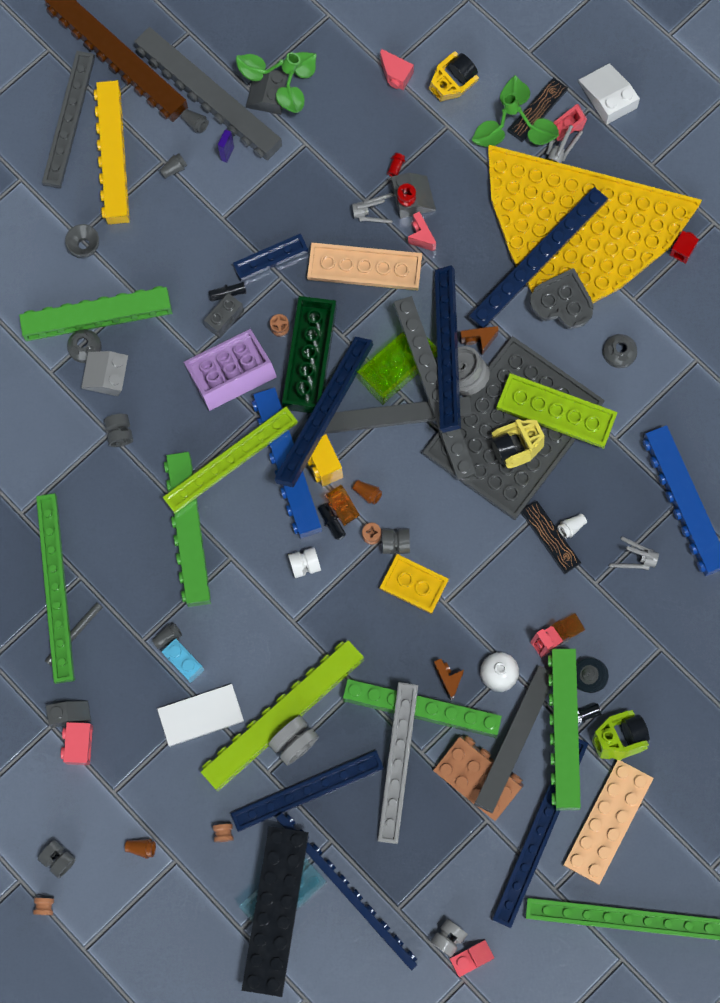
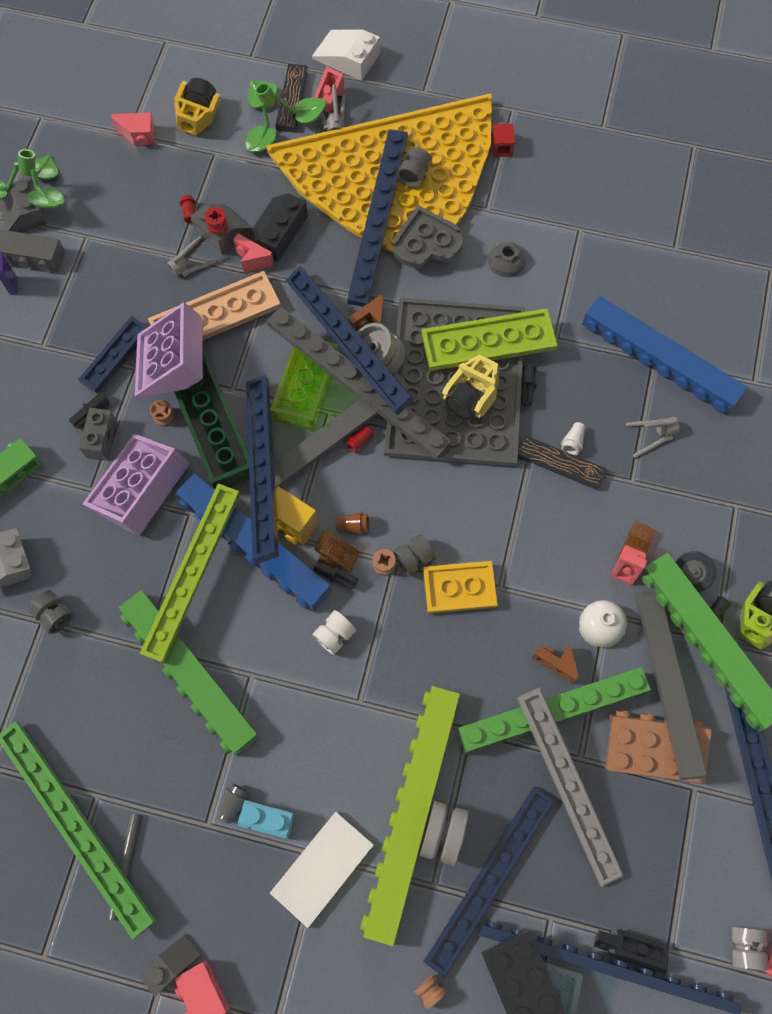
camera: 35 degrees left, 5 degrees down
none -> lavender slope [135,302,203,399]
none -> black slope [246,193,308,262]
none -> red pin [346,425,374,453]
none -> dark grey wheel [397,147,432,188]
none -> black axle [521,364,537,407]
none -> black hinge [594,929,669,974]

